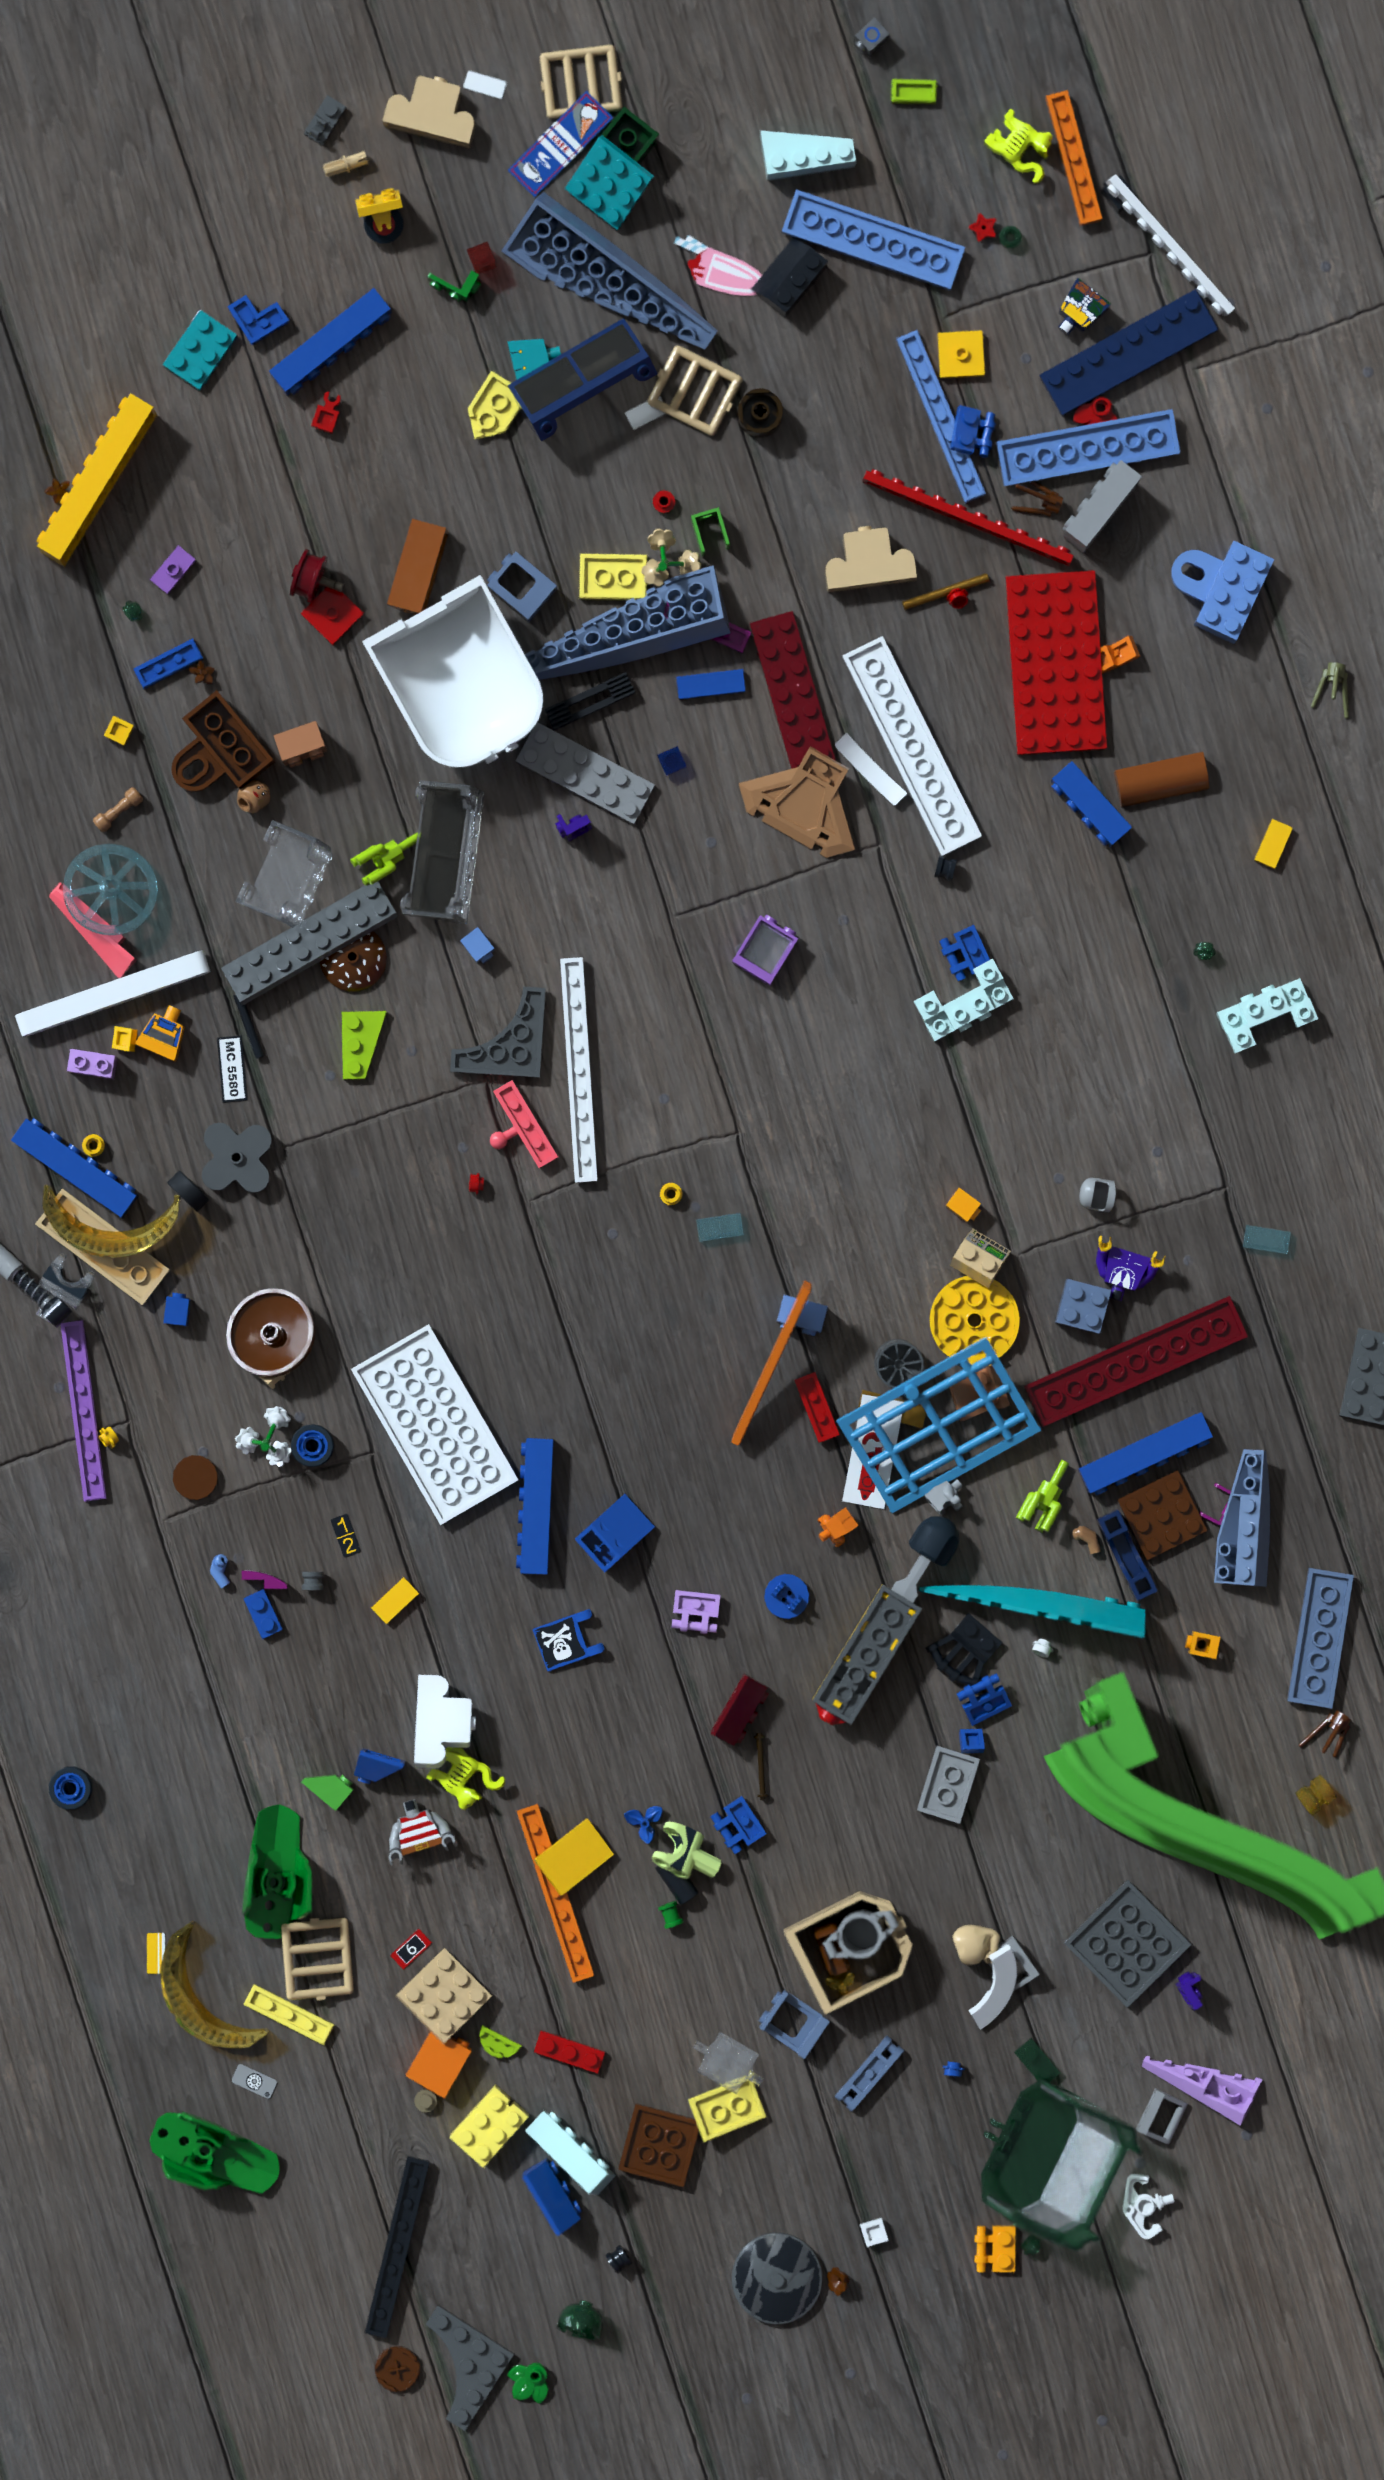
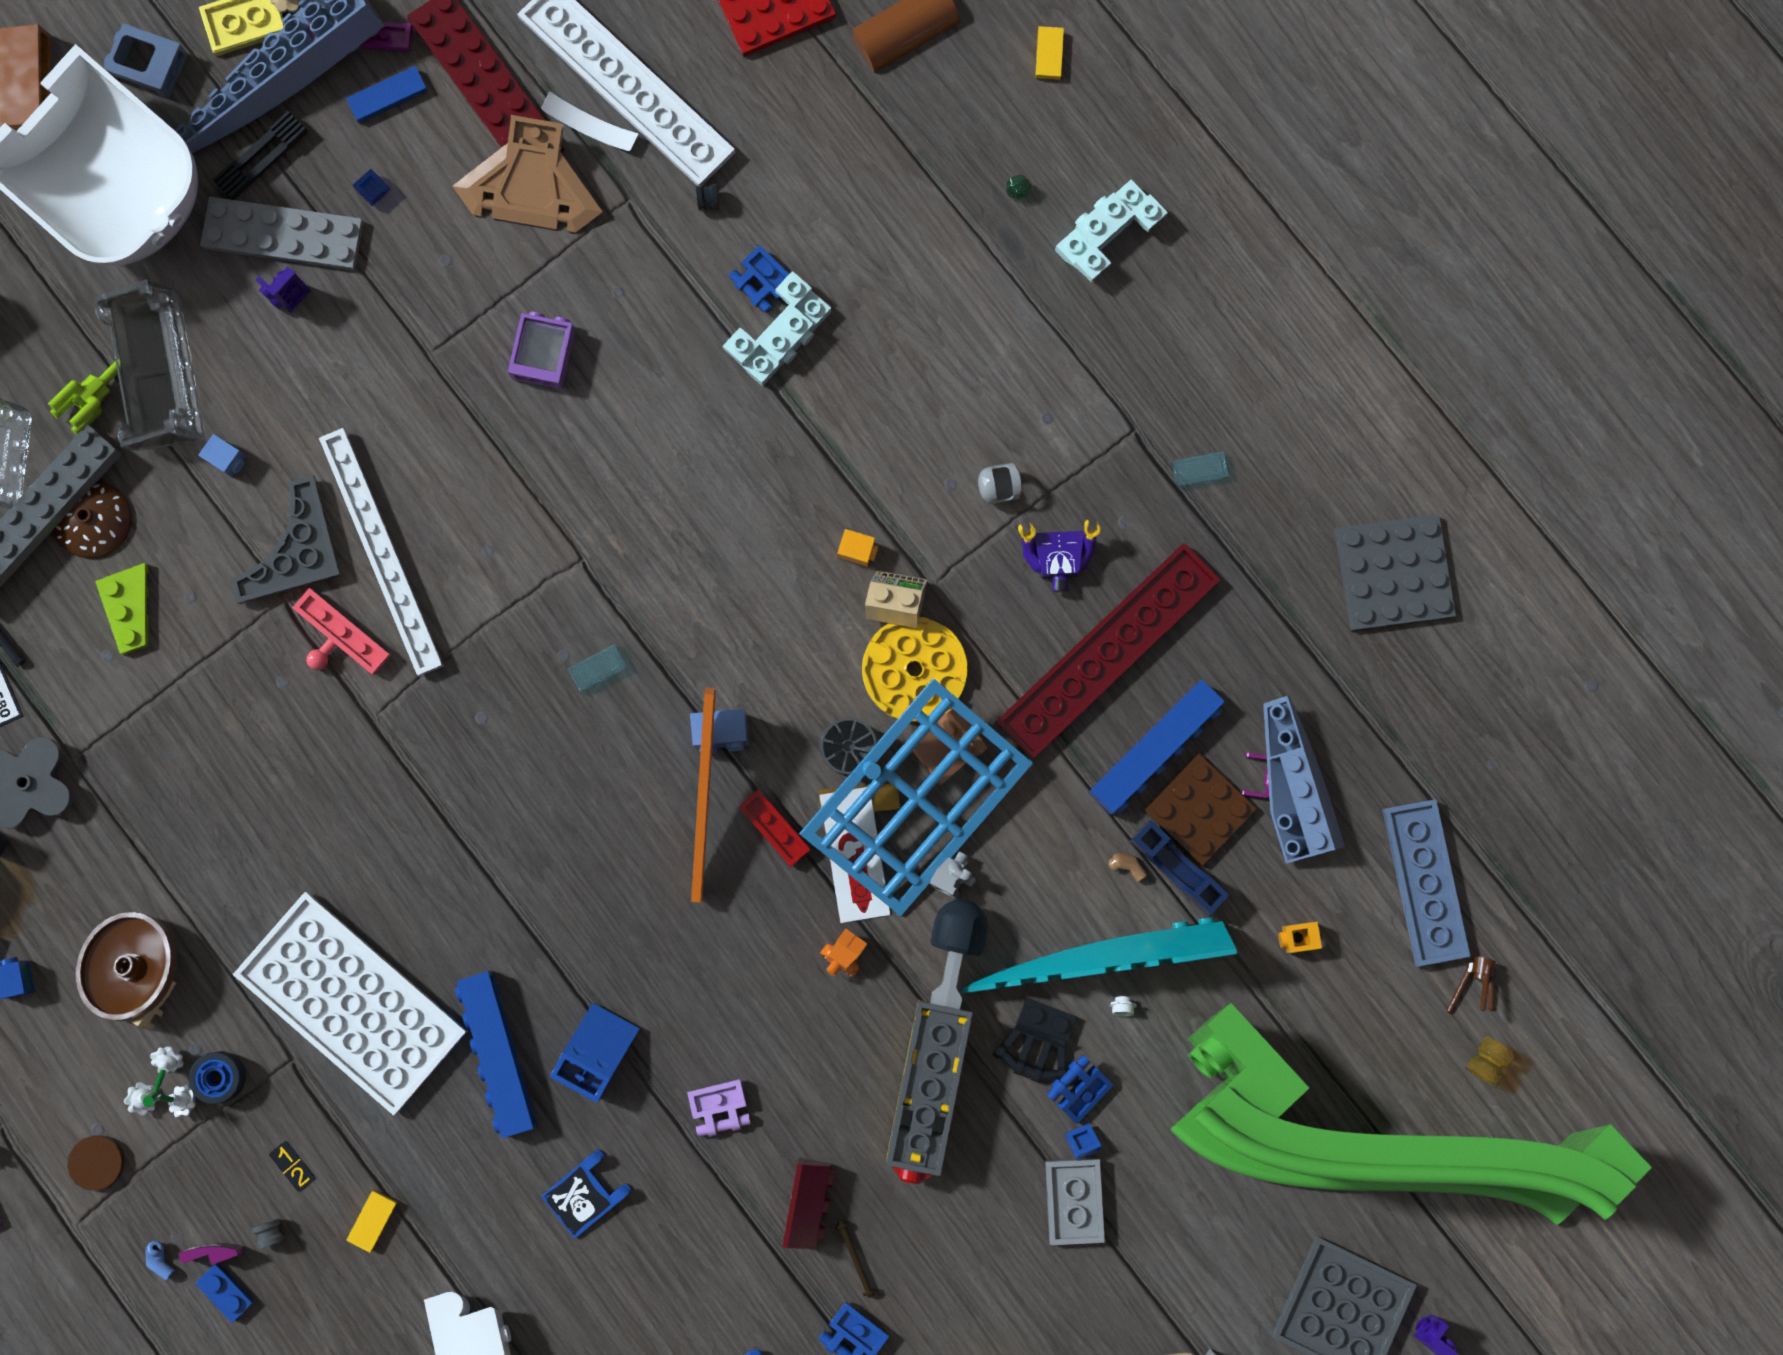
camera: 20 degrees left, 5 degrees down
red plate [469,1173,484,1195] -> none
yellow plate [660,1183,682,1205] -> none
blue plate [764,1574,809,1619] -> none
lime plant [1016,1460,1069,1533] -> none
blue brick [1051,761,1132,847] -> none
sand blue brick [1055,1279,1111,1334] -> none

